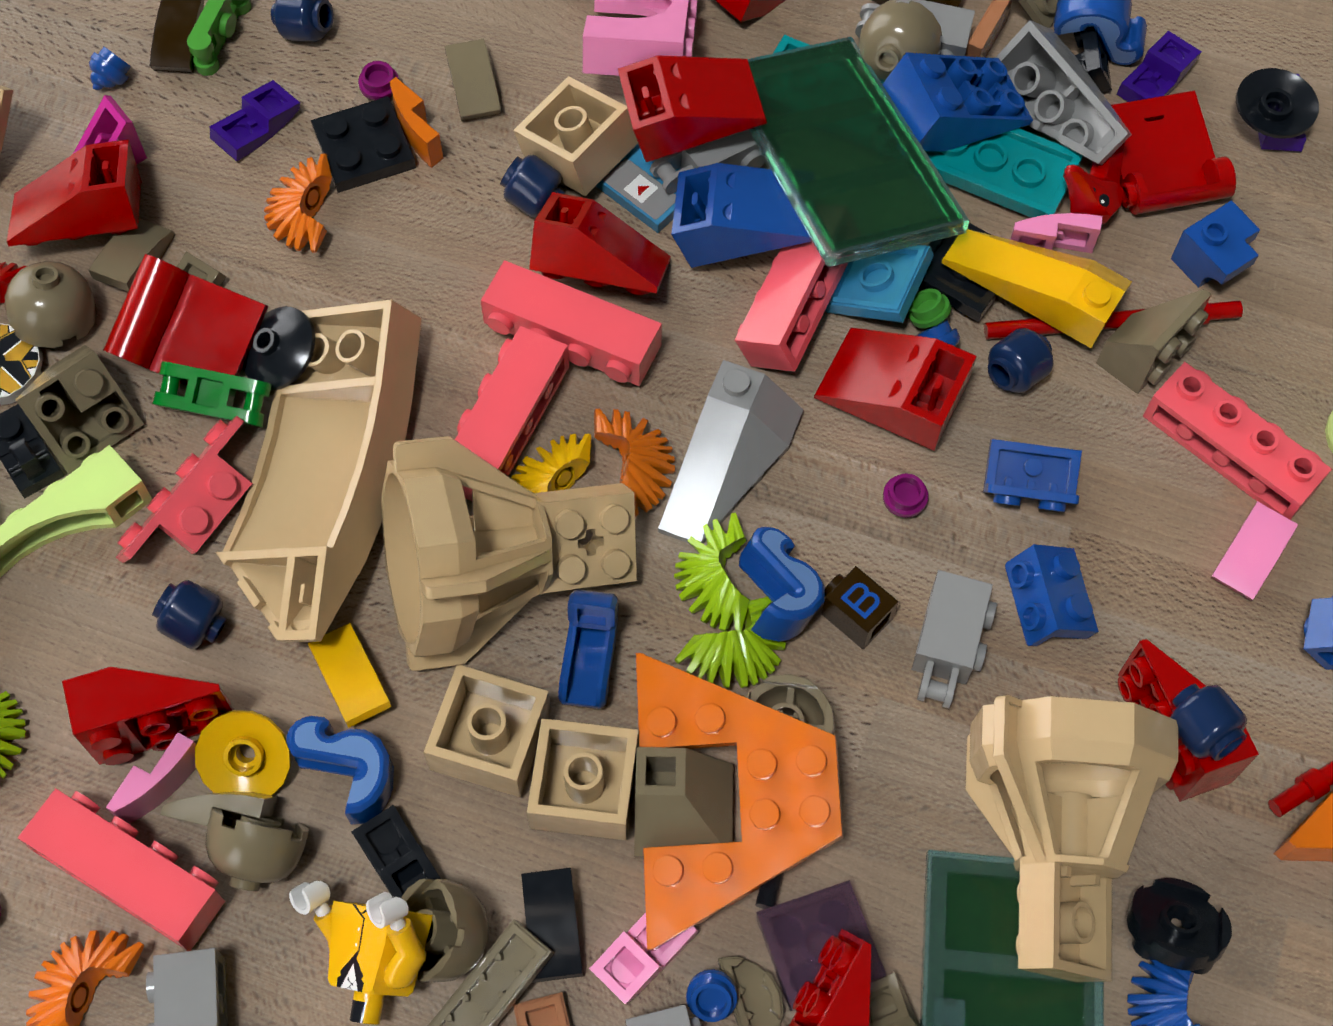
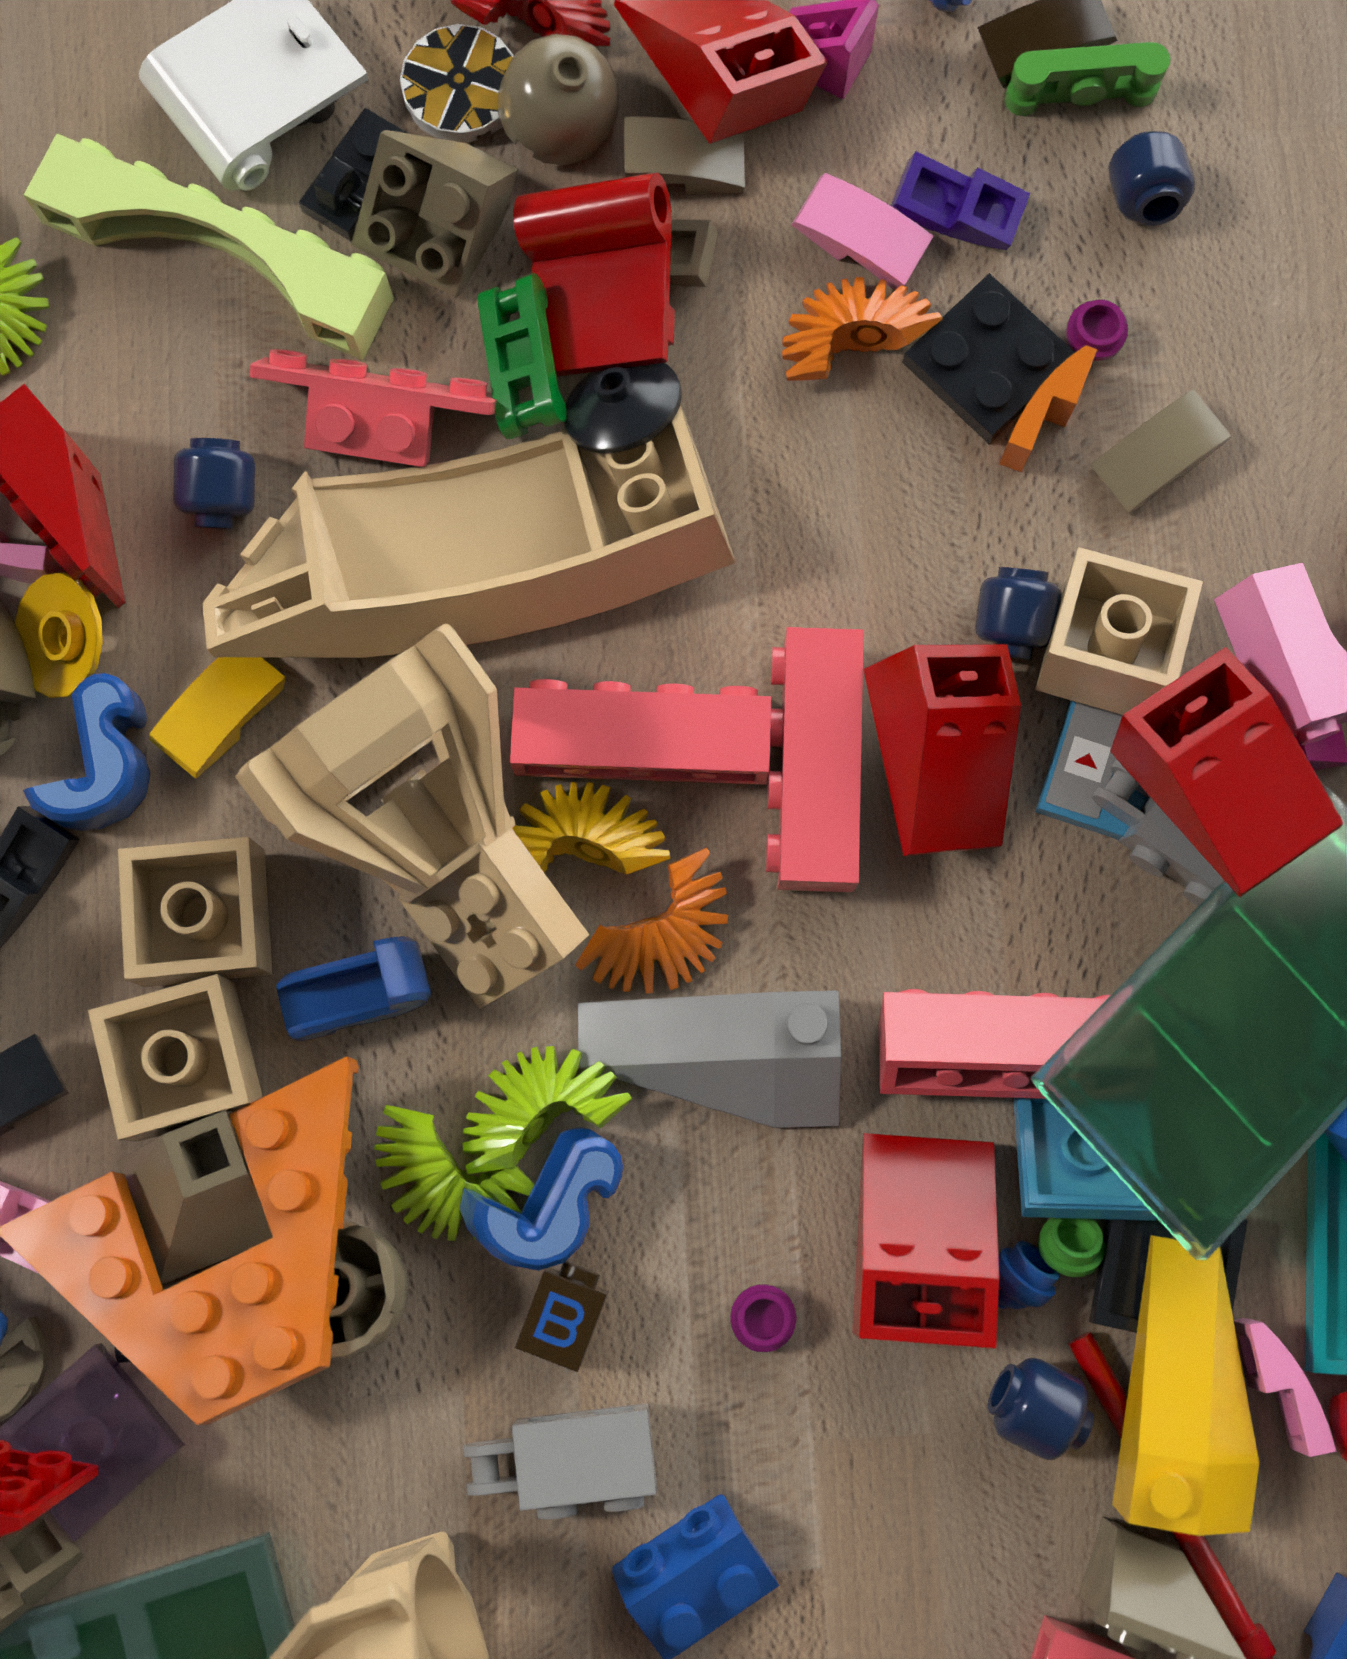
camera: 70 degrees right, 15 degrees up
blue slope [671,163,815,268] -> none
blue bracket [983,439,1082,512] -> none
none -> bright pink slope [791,173,934,291]

